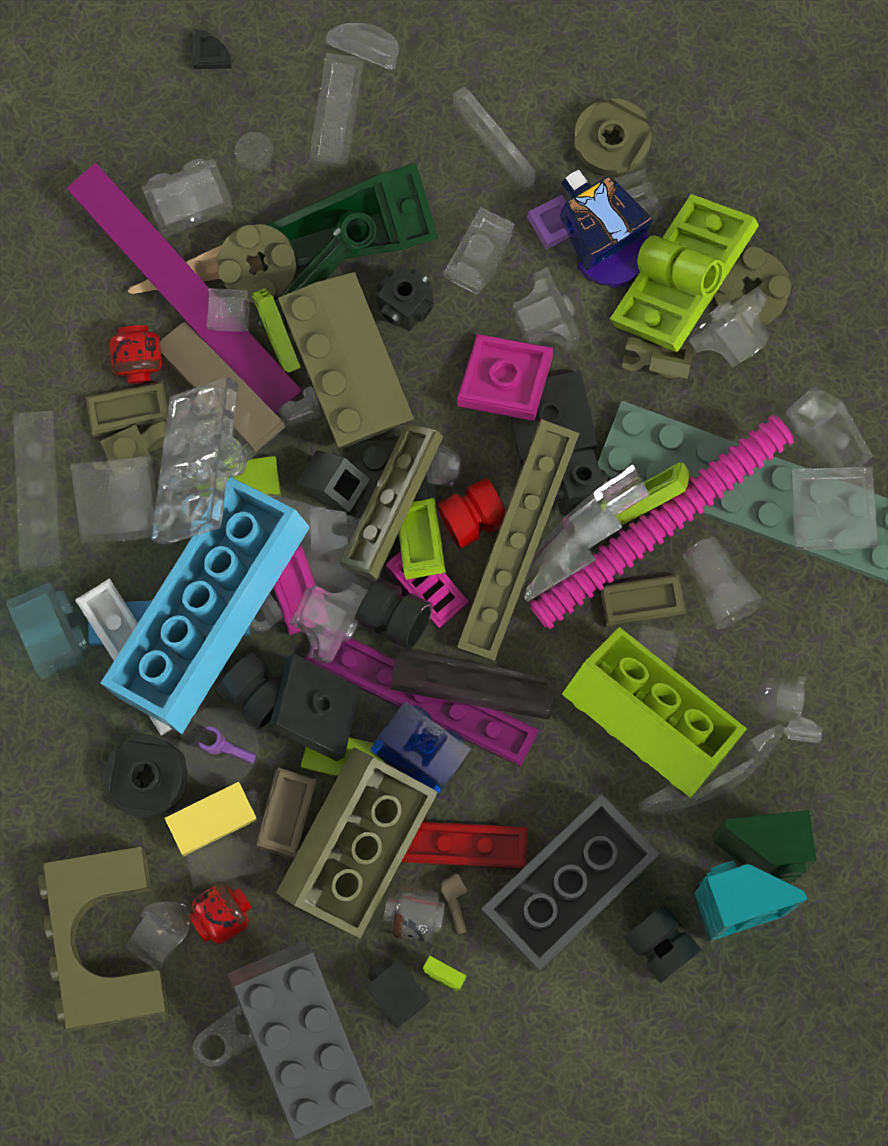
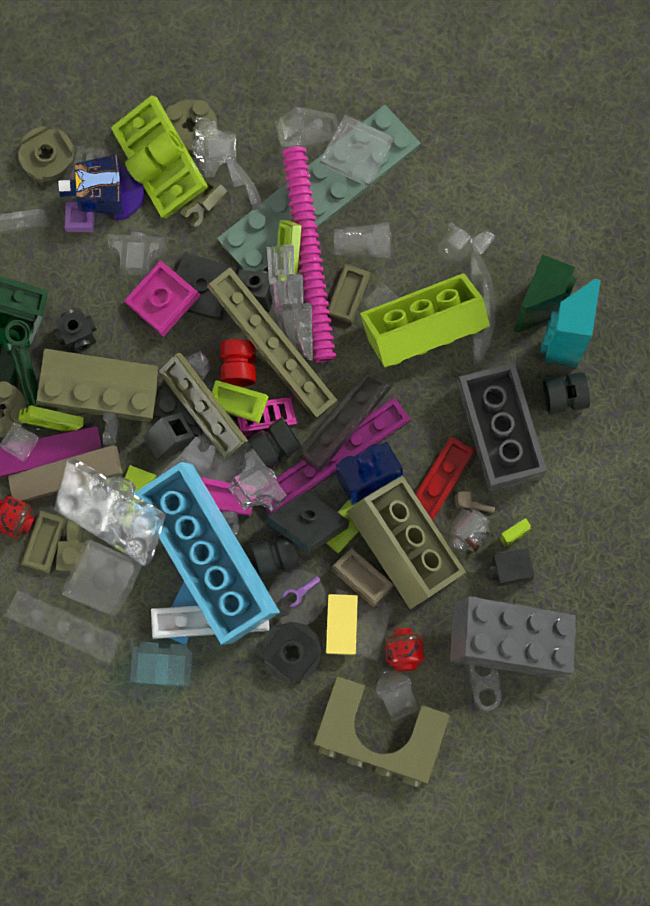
camera: 60 degrees left, 0 degrees up
clear brick [443,207,515,295] -> none
none -> clear slope [224,155,264,210]

